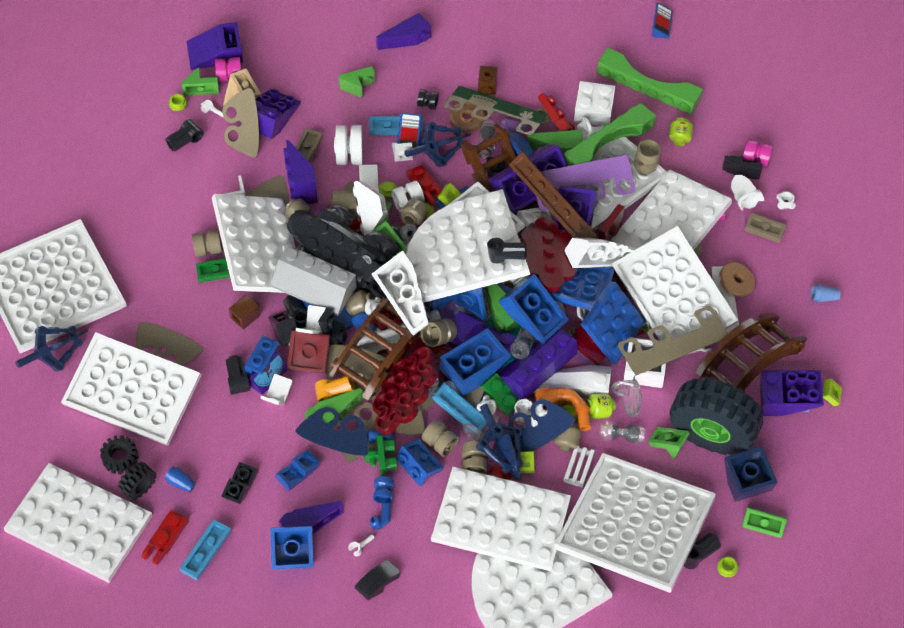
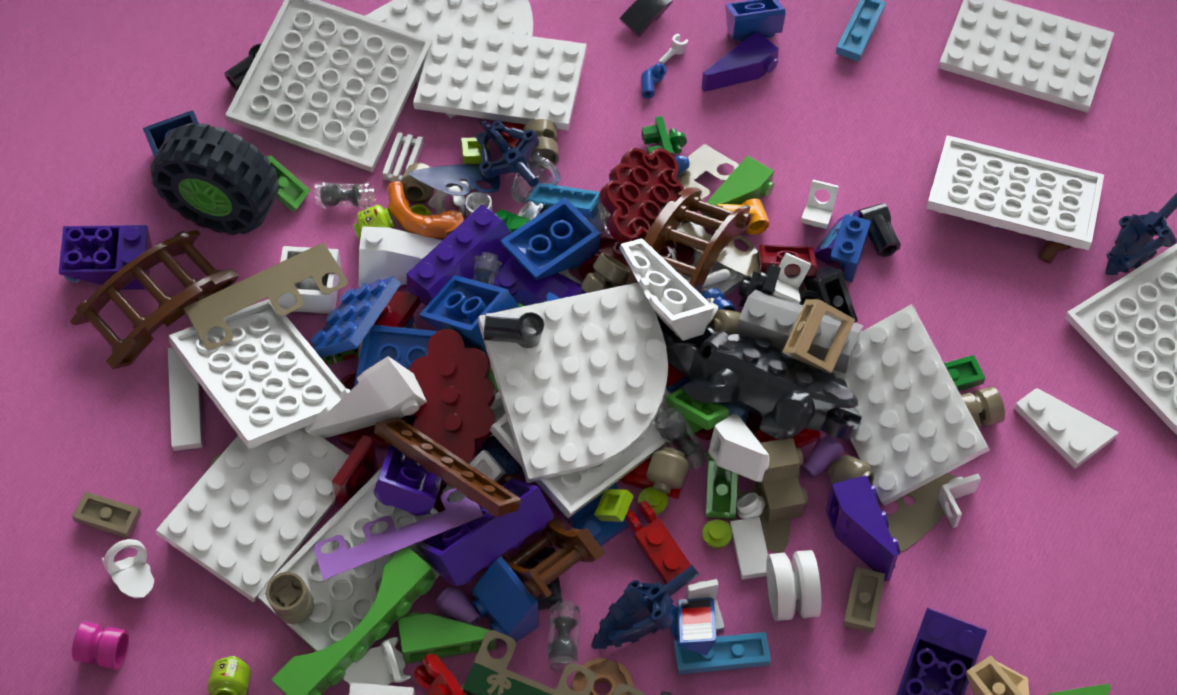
camera: 175 degrees right, 0 degrees up
black tyre [100,435,139,474] -> none
black tyre [118,461,157,500] -> none
dark tan piece [136,322,203,366] -> none
red hinge [141,510,189,565] -> none
black piece [165,119,204,152] -> none
blue cone [165,466,196,493] -> none
lime plate [169,94,187,111] -> none
white hand [201,100,223,117] -> none
black slope [221,462,259,504] -> none
piece [223,88,259,157] -> none
reddish brown brick [229,294,260,330] -> none
blue slope [275,450,321,491] -> none
dark blue piece [296,407,368,456] -> none
blue wheel [373,477,394,504] -> none
white wheel [391,181,425,212] -> none
blue bracket [396,439,444,486] -> none
dark tan wheel [422,419,460,457] -> none
medium lavender cone [499,118,526,134] -> none
clear piece [611,375,642,417] -> none
lime plate [717,557,738,577] -> none
medium nougat tile [719,262,755,298] -> none
black slope [722,155,762,179] -> none
bright green slope [742,507,787,538] -> none
white plate [776,192,796,209] -> none
medium blue cone [810,284,841,303] -> none
lime plate [823,379,843,406] -> none
none -> tan tile [782,299,855,373]
none -> white wing [1014,388,1119,469]

